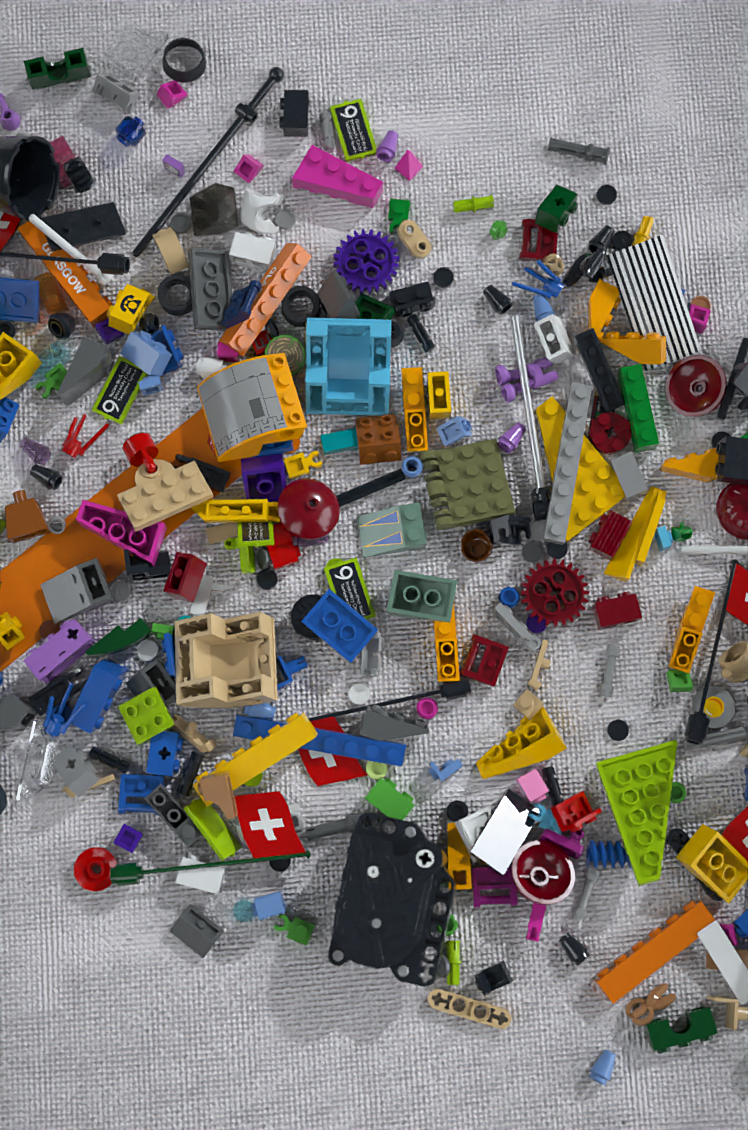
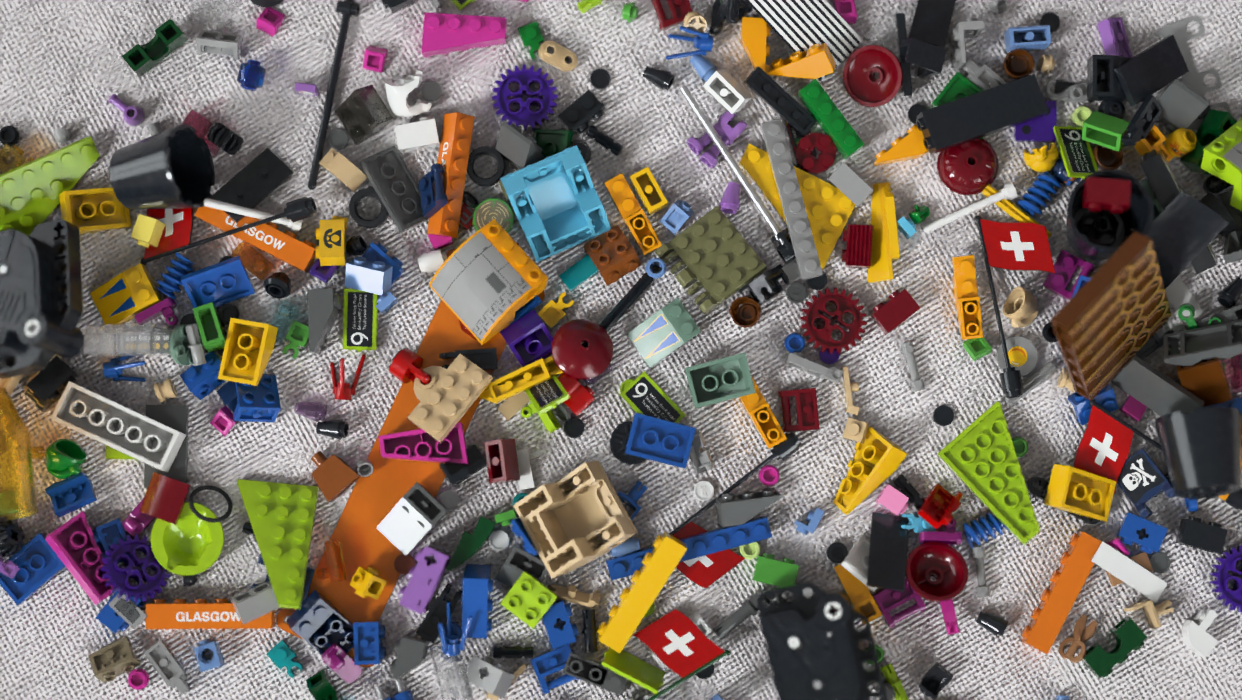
camera: 25 degrees left, 5 degrees up
medium nougat arch [198,771,238,819] -> none

